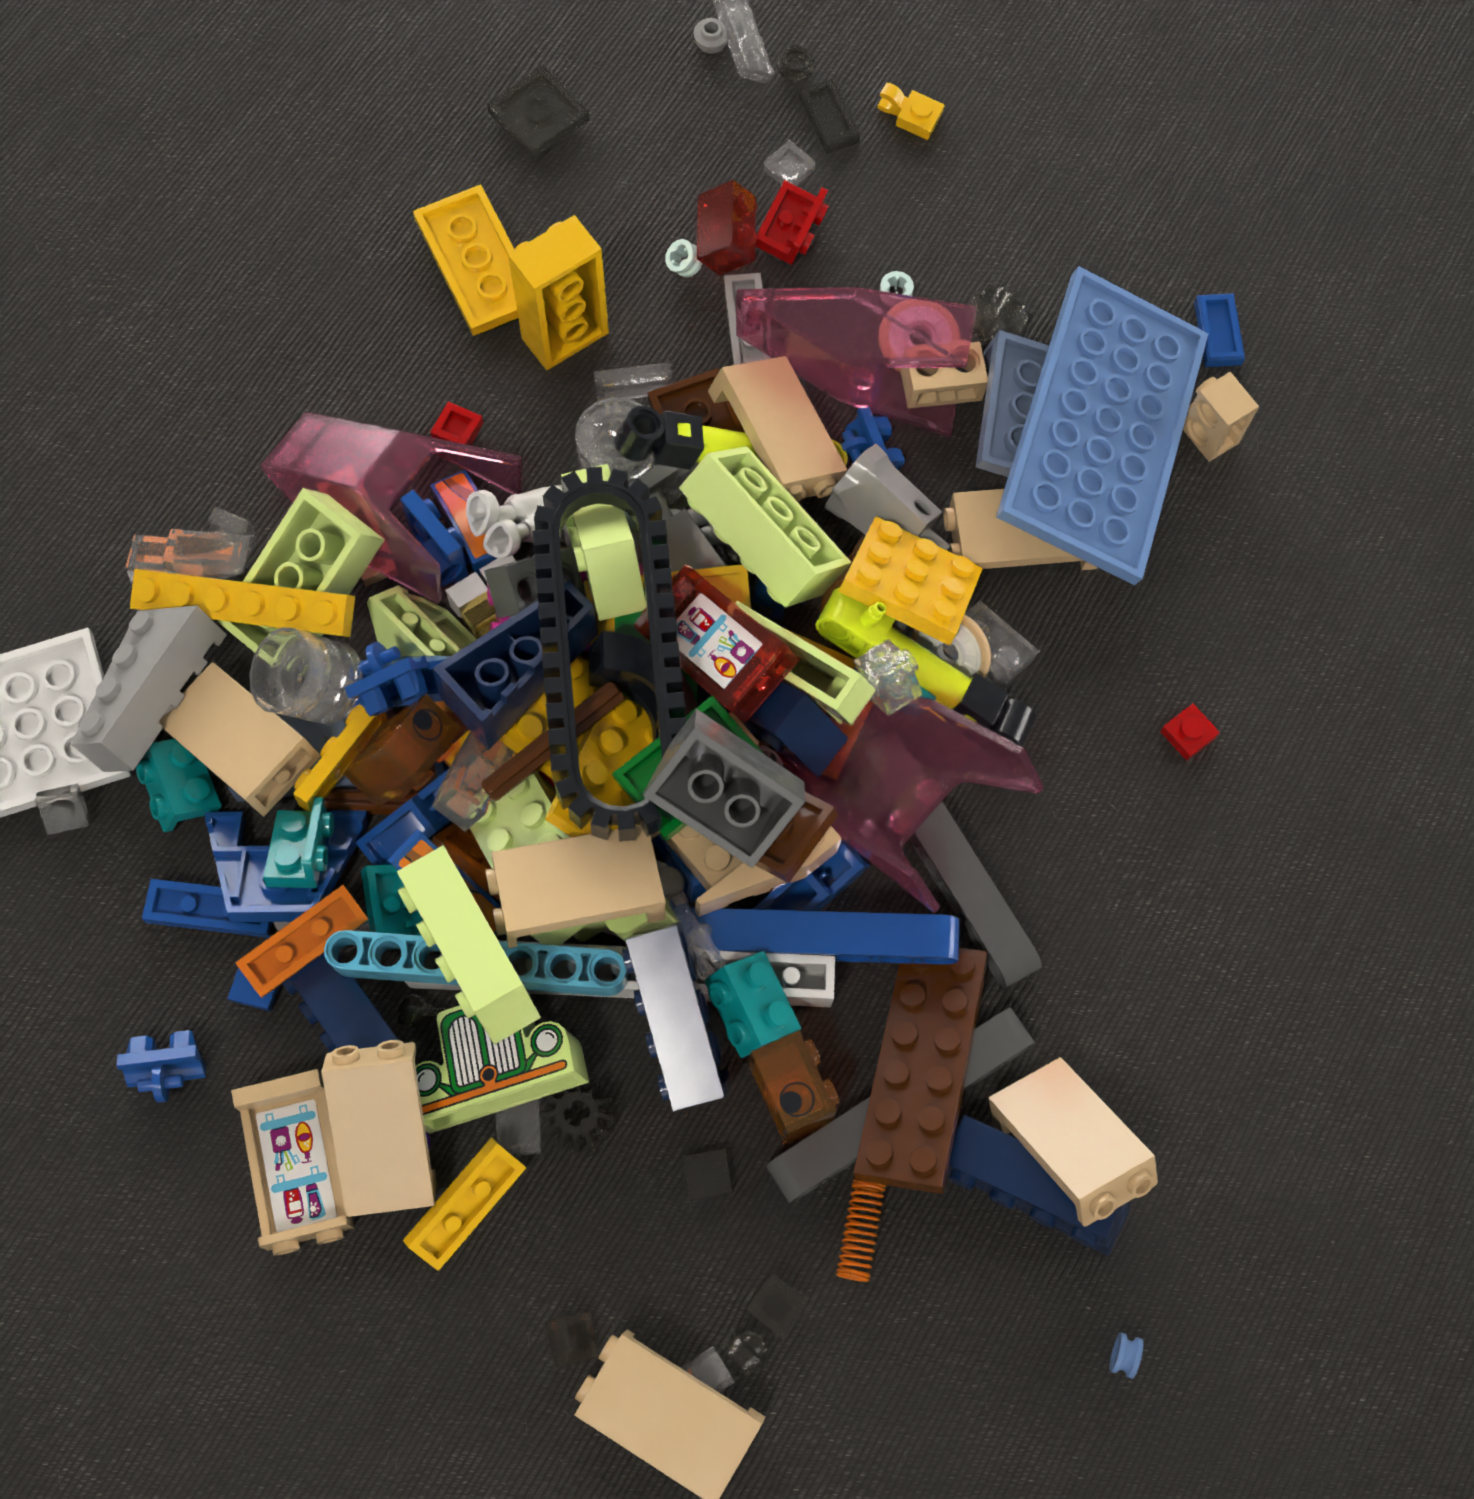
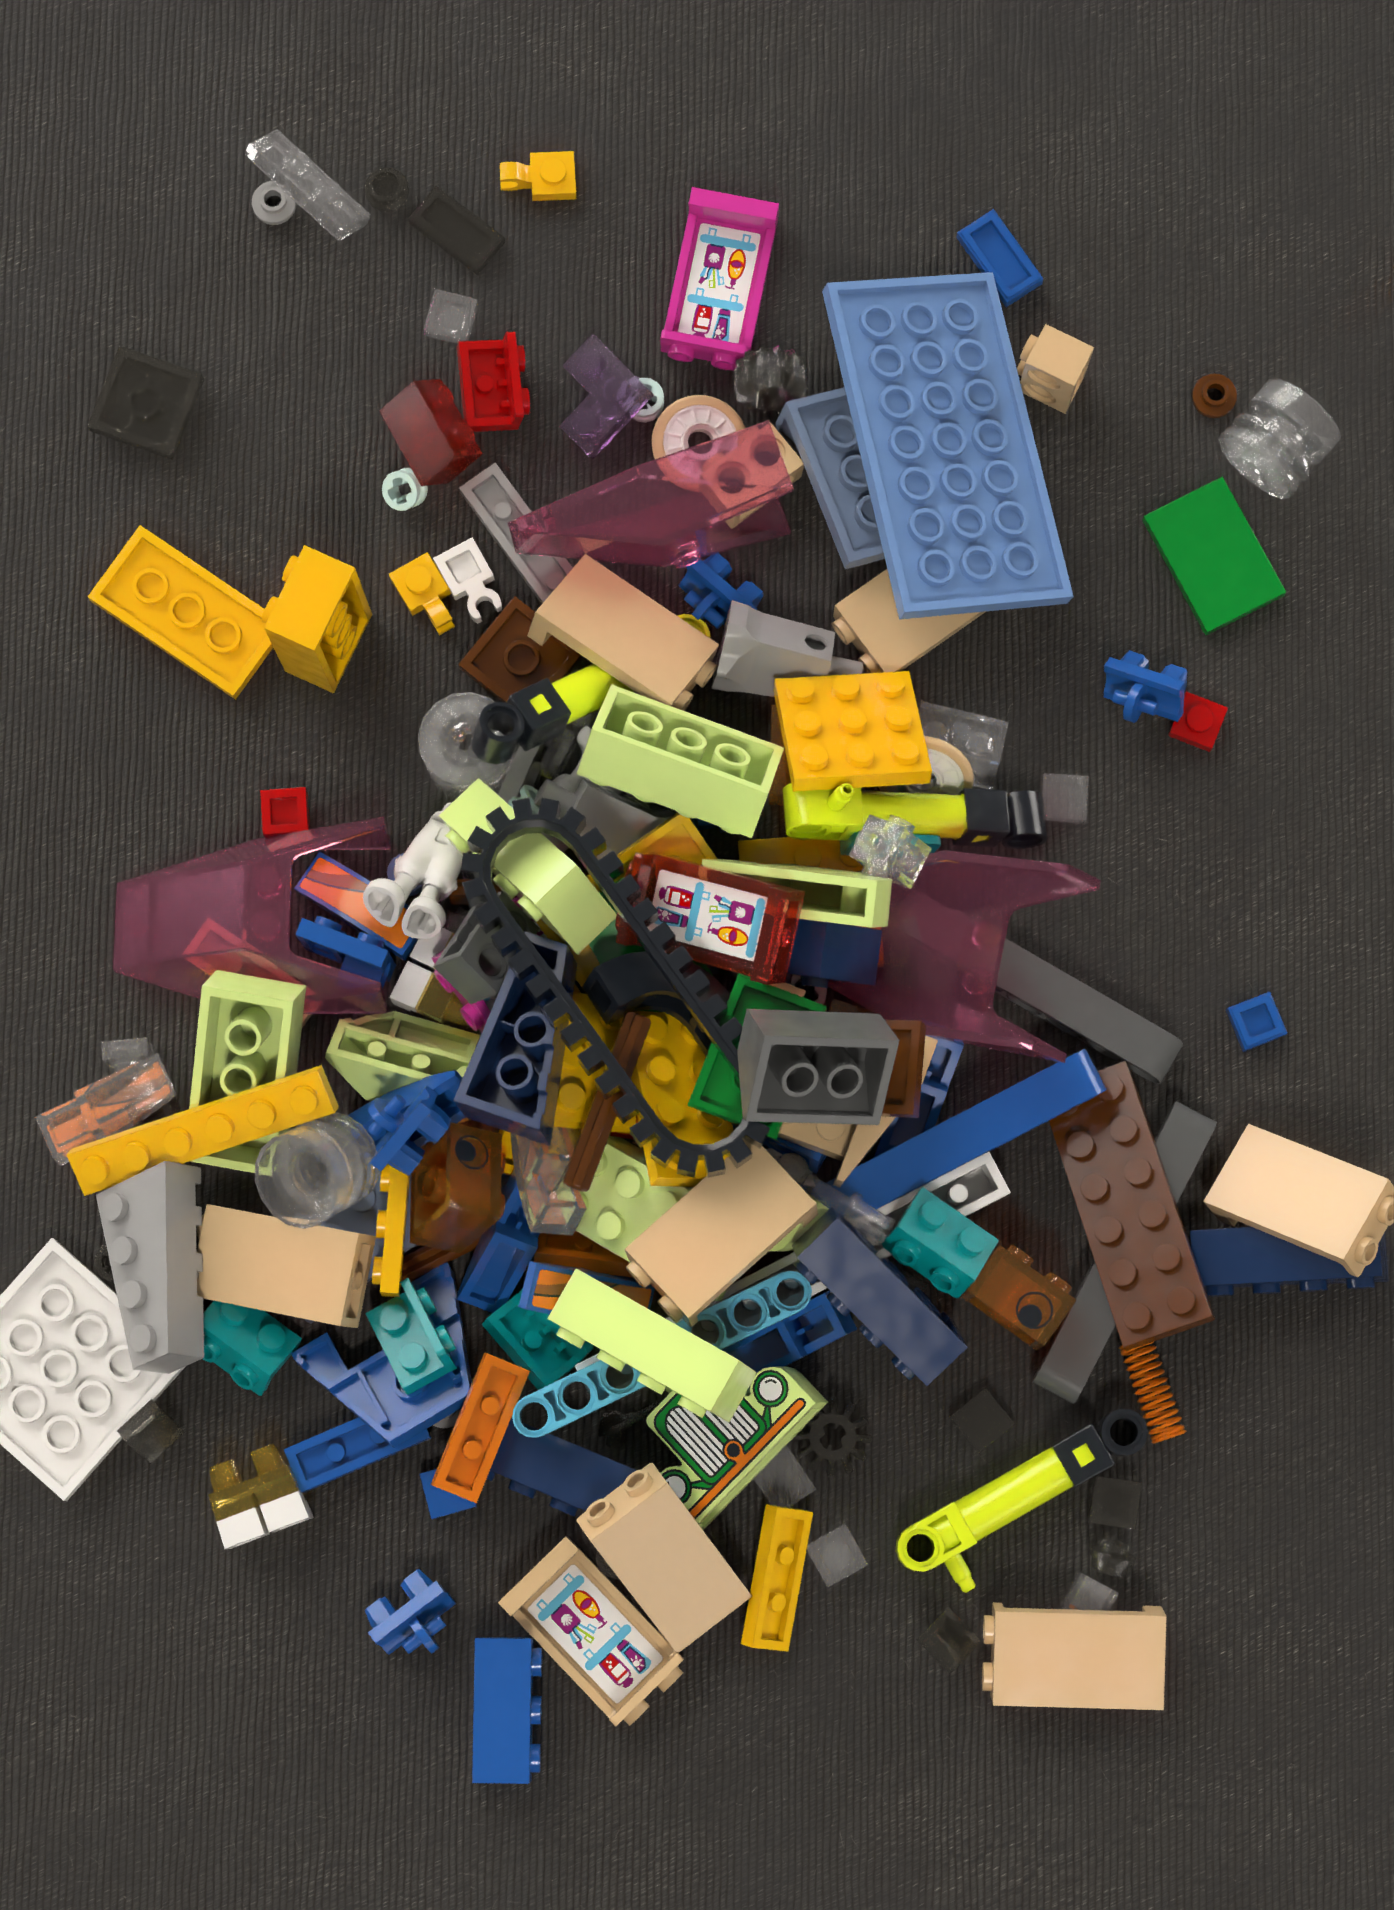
camera: 25 degrees left, 10 degrees up
clear tile [594,362,672,403] -> none
none -> hips [208,1444,314,1549]
none -> yellow plate [389,552,455,636]
none -> white plate [433,537,502,624]
none -> blue brick [472,1637,542,1784]
none -> clear purple plate [559,334,654,459]
none -> panel [660,187,779,370]
none -> blue slope [722,1291,857,1373]
none -> clear plate [807,1523,868,1588]
none -> neon yellow piece [895,1409,1148,1593]
none -> clear tile [1041,773,1089,823]
none -> blue hips [1103,650,1187,723]
none -> green tile [1142,476,1286,636]
none -> reddish brown plate [1192,373,1237,418]
none -> clear wheel [1218,378,1341,499]
none -> blue tile [1226,992,1288,1052]

